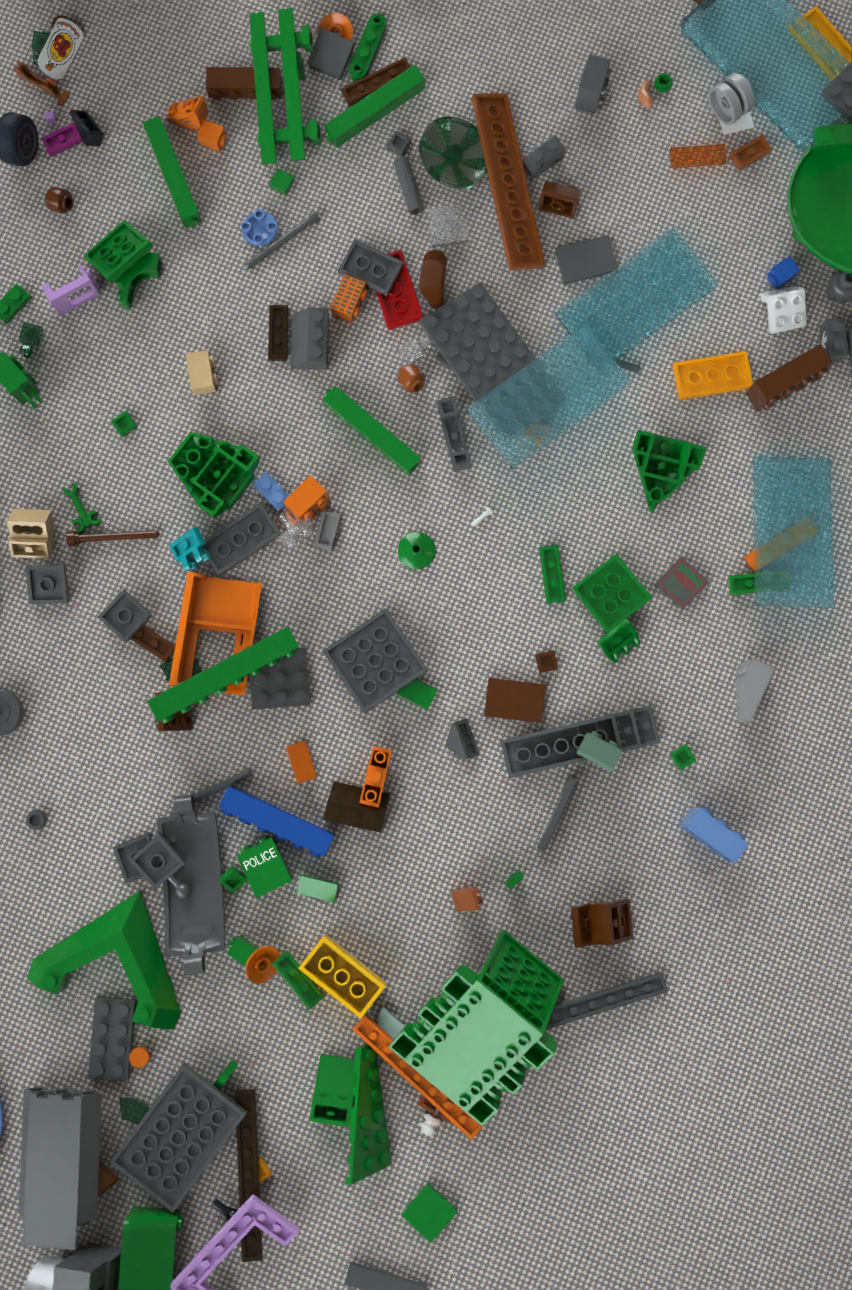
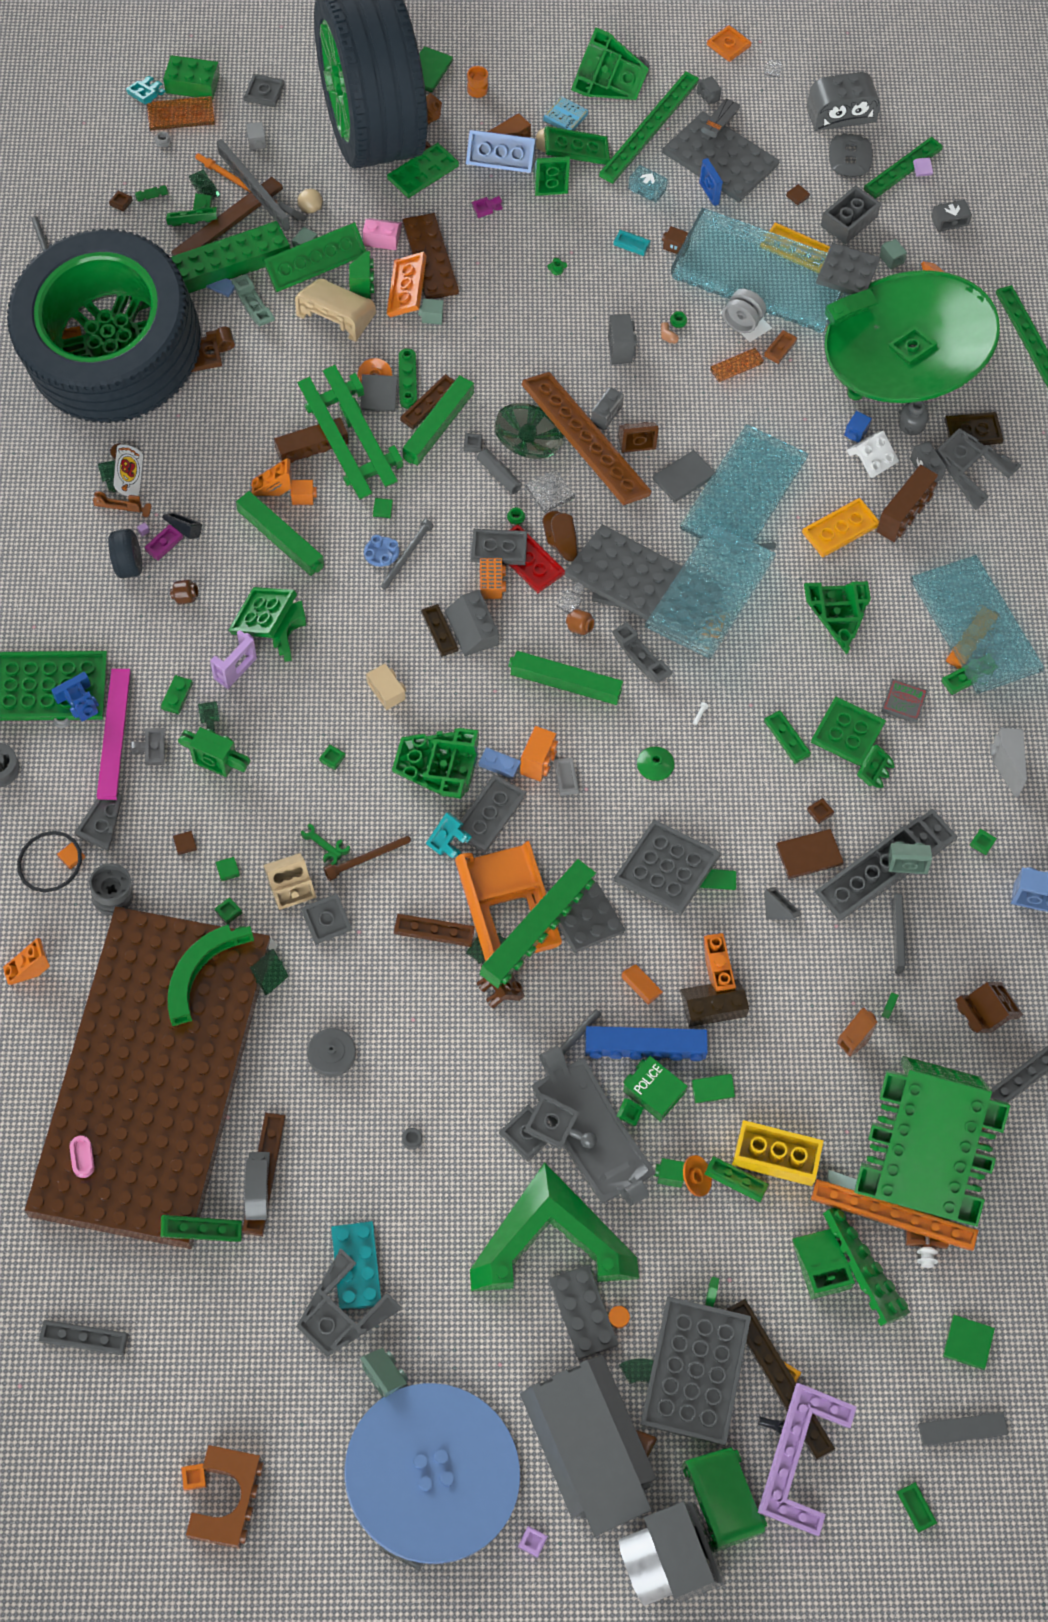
camera: 30 degrees left, 20 degrees down
dark grey tile [98,589,153,643] -> none
clear plate [277,511,315,549] -> none
none -> green plate [507,507,525,525]

